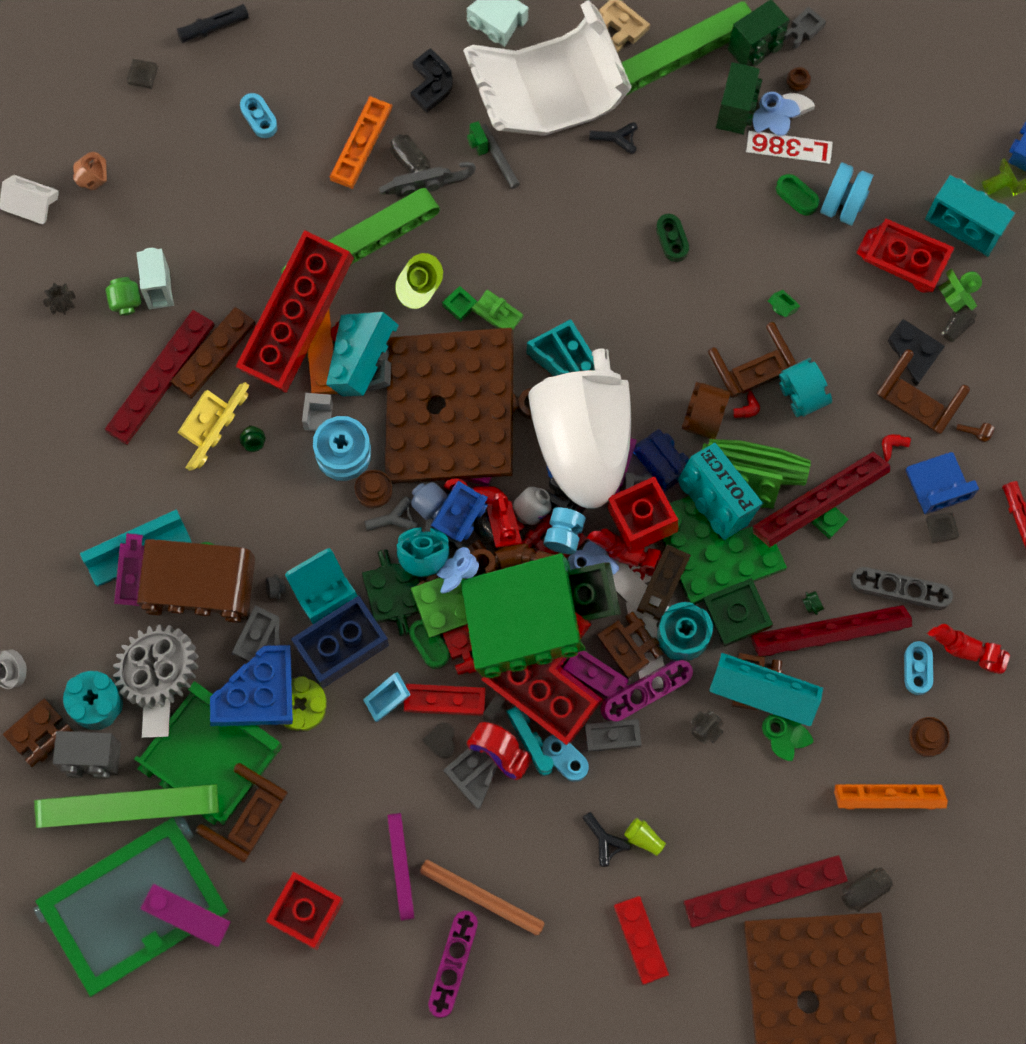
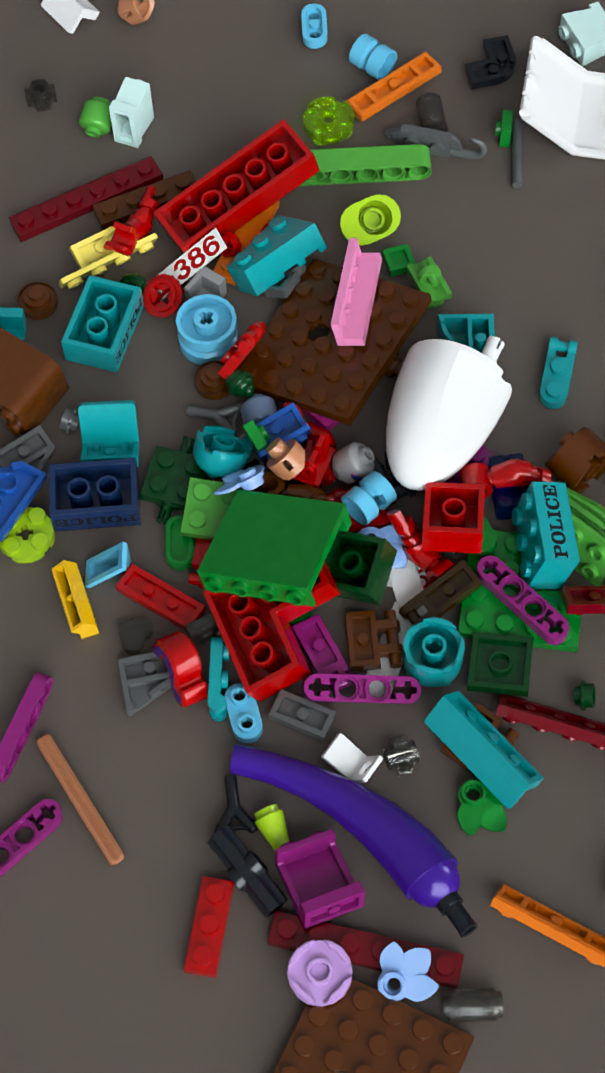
camera: 35 degrees right, 10 degrees down
none -> reddish brown plate [17,282,58,320]
none -> yellow piece [51,560,99,639]
none -> teal brick [61,275,144,373]
none -> red piece [104,185,160,256]
none -> red gear [143,274,184,318]
none -> white sticker [158,228,227,301]
none -> black piece [207,825,288,918]
none -> red plate [218,321,266,380]
none -> red plate [220,231,242,257]
none -> dark green plate [225,369,254,397]
none -> dark purple animal [230,744,478,938]
none -> green plate [243,420,270,453]
none -> nougat piece [266,438,305,481]
none -> magenta panel [275,829,365,929]
none -> lavender tile [287,940,353,1007]
none -> clear neon green plate [303,96,354,146]
none -> white bracket [321,733,383,783]
none -> bright pink fence [331,238,382,346]
none -> medium azure wheel [349,34,397,80]
none -> light blue plate [378,941,439,1002]
none -> red piece [459,459,553,498]
none -> magenta beam [476,556,569,645]
none -> teal plate [539,336,578,409]

